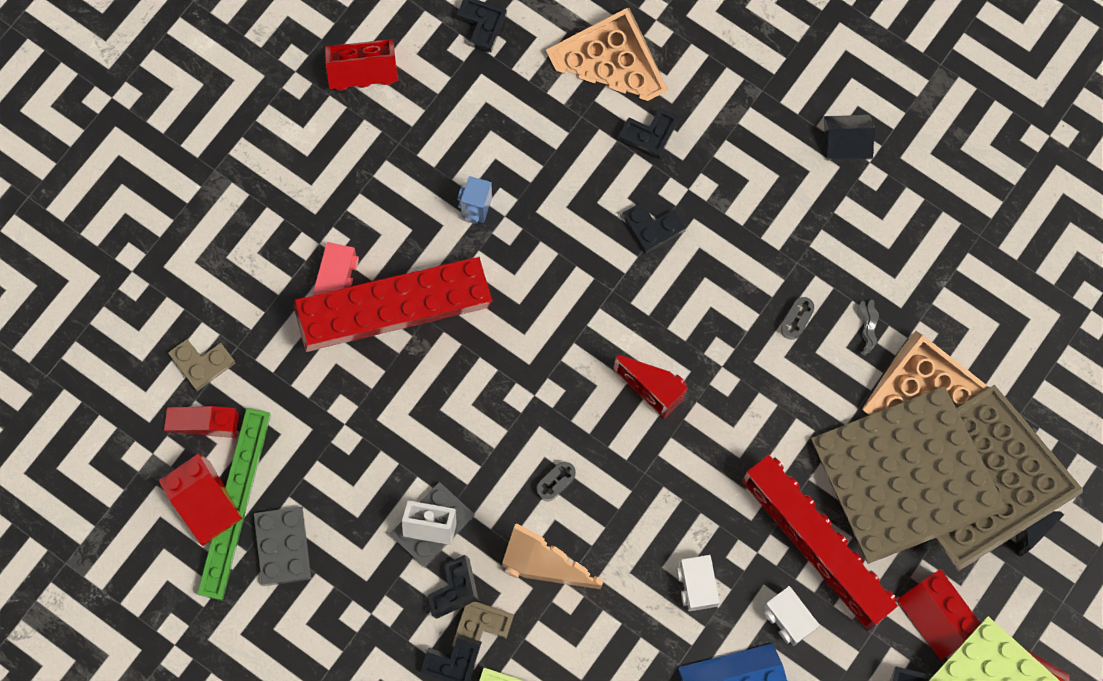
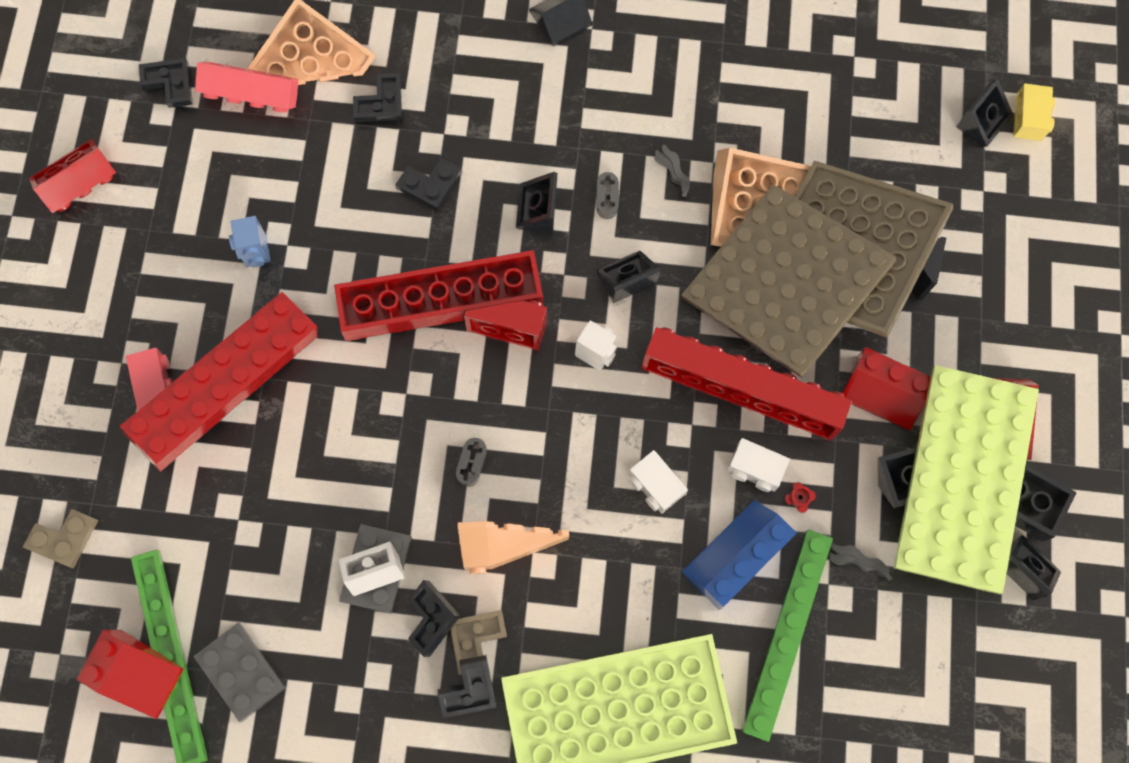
camera: 30 degrees left, 0 degrees up
red slope [164,406,239,438] -> none
none -> coral brick [195,61,299,113]
none -> red brick [334,250,543,341]
none -> black slope [516,172,558,232]
none -> white brick [575,320,617,371]
none -> black slope [597,250,660,303]
none -> red plate [785,482,816,513]

